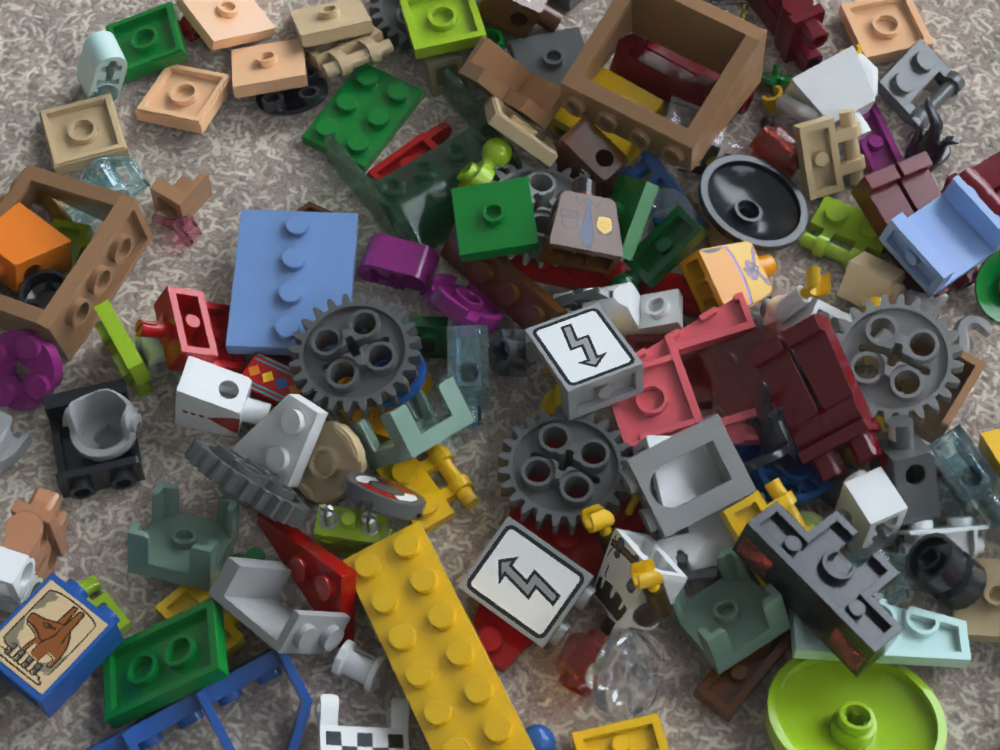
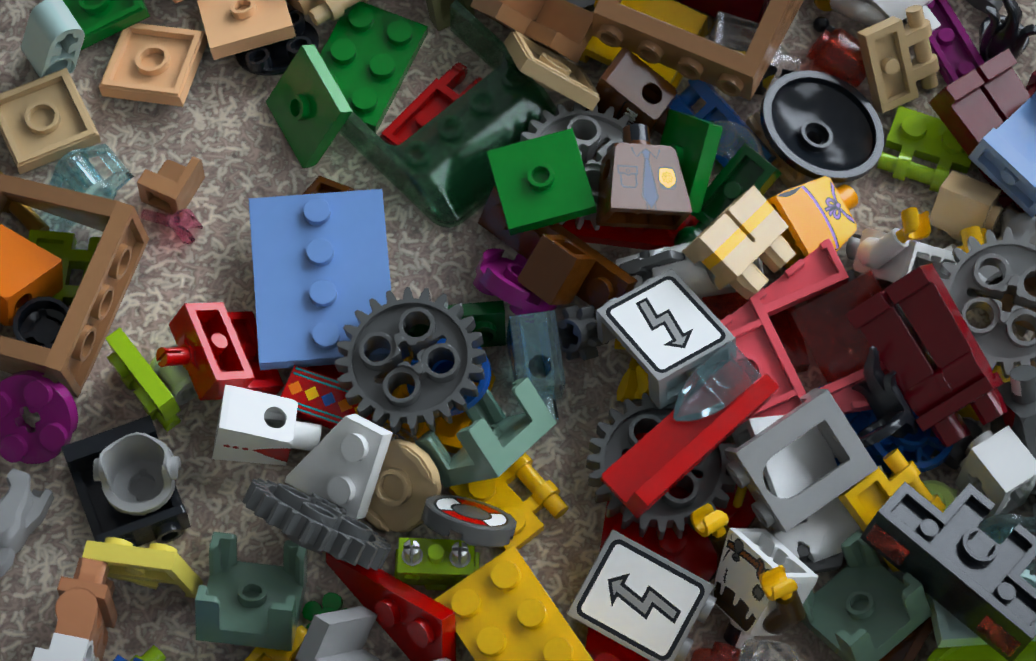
camera: 10 degrees left, 5 degrees up
magenta beam [357,234,440,295] -> none
lime plate [457,137,512,188] -> none
none -> light yellow wing [82,537,203,598]
none -> green plate [266,45,353,168]
none -> reddish brown panel [518,234,597,305]
none -> red panel [600,361,779,519]
none -> clear light blue plate [673,340,762,421]
none -> tan hips [682,185,796,300]

